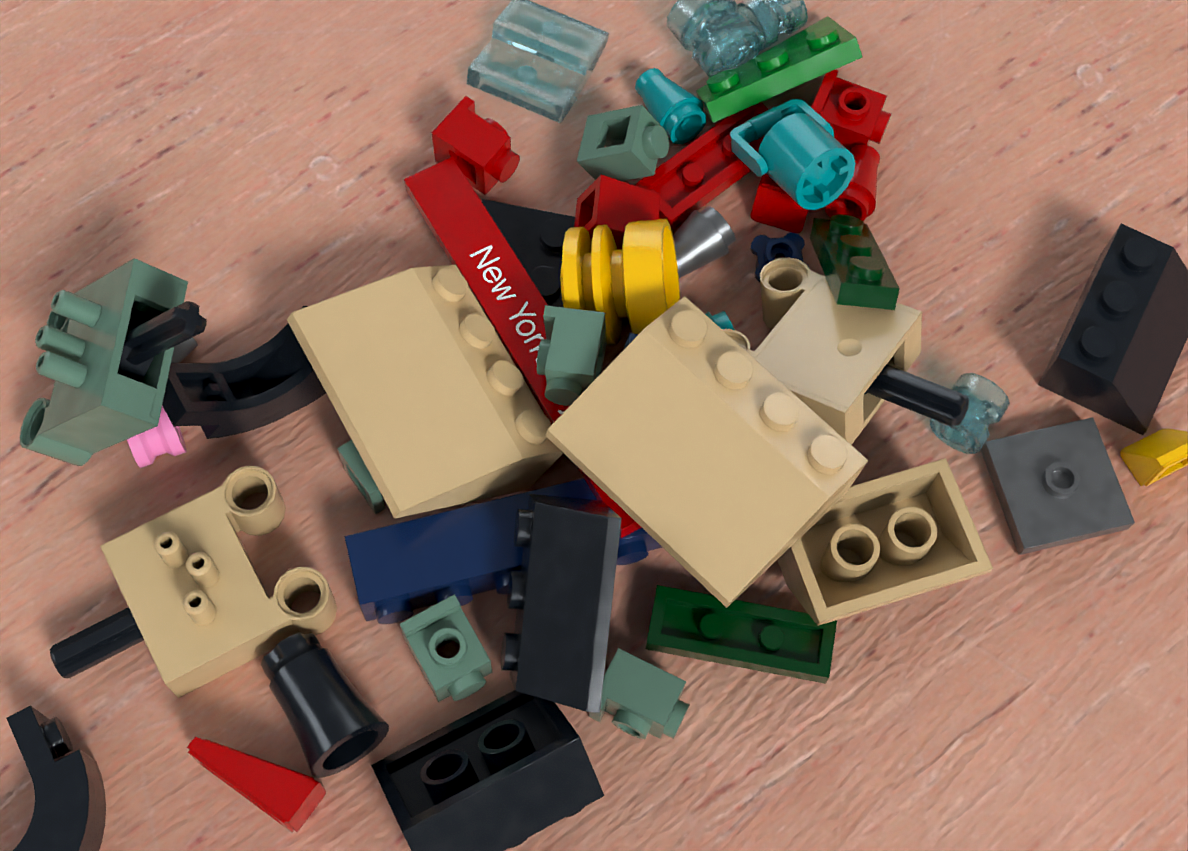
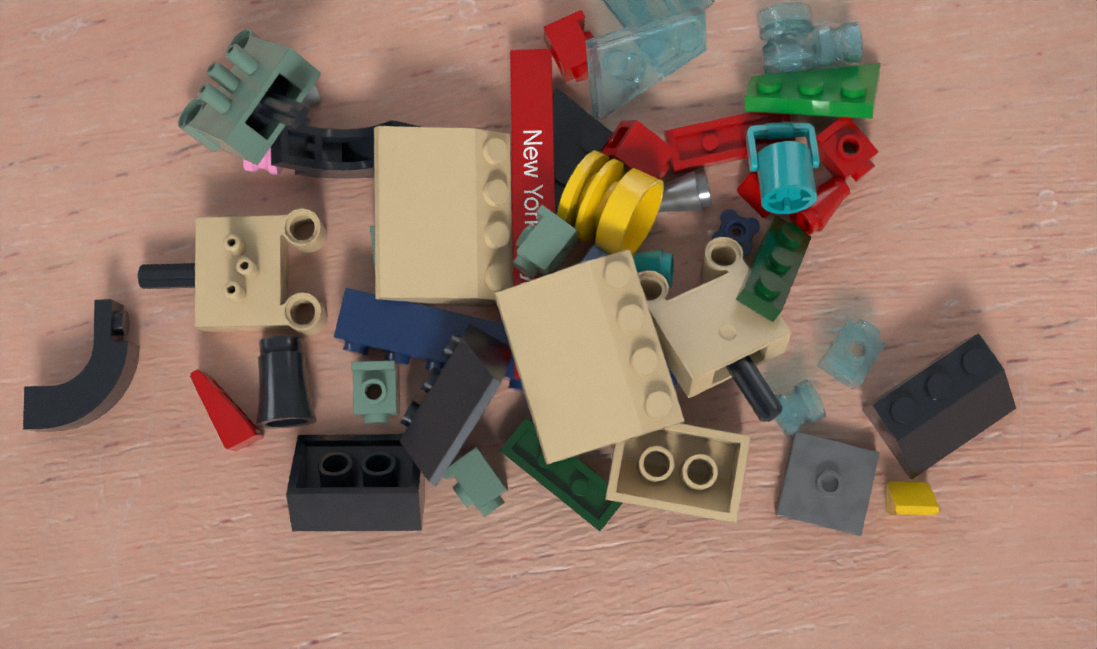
camera: 35 degrees right, 15 degrees up
sand green brick [577,105,669,181] -> none
teal cone [635,68,706,144] -> none
none -> clear light blue wing [585,7,707,121]
none -> clear light blue brick [817,319,886,389]

